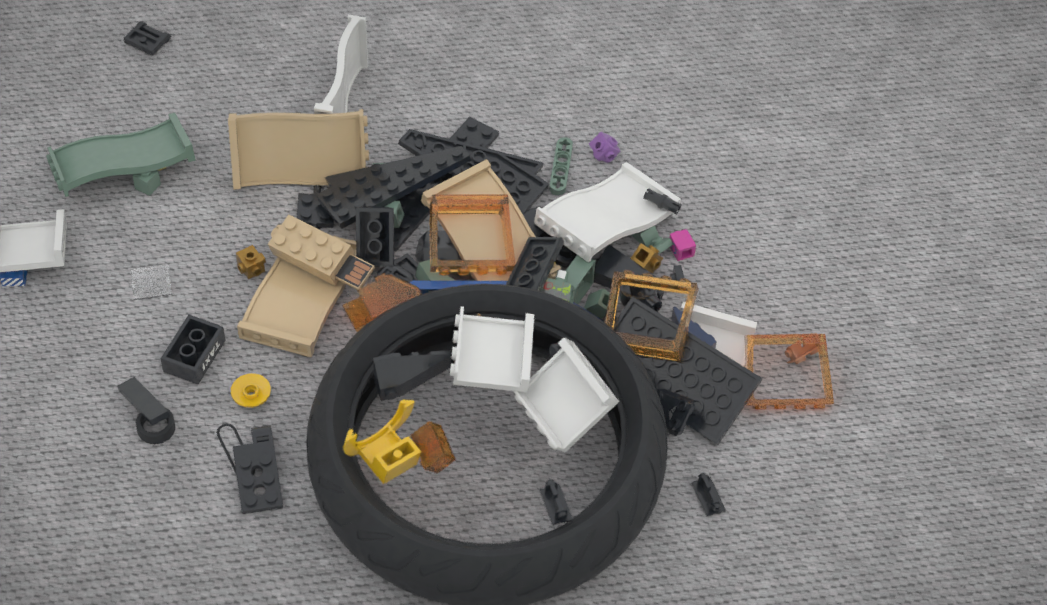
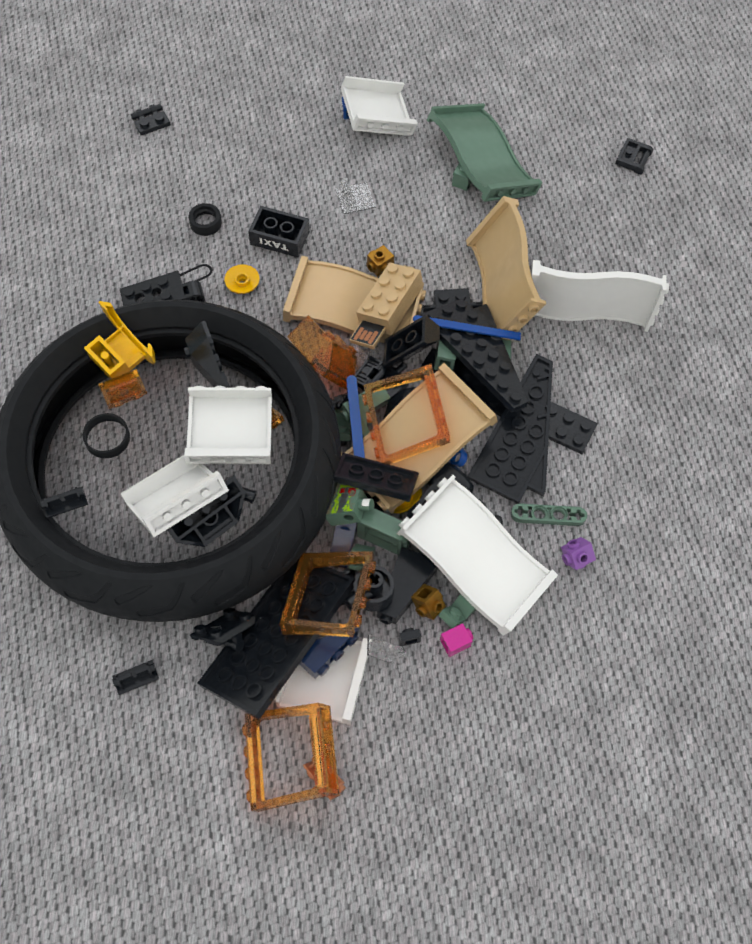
camera: 85 degrees right, 10 degrees up
black tile [117,377,170,426] -> none
black pin [643,188,682,215] -> none
none -> black tyre [82,413,130,459]
none -> blue piece [413,315,521,340]

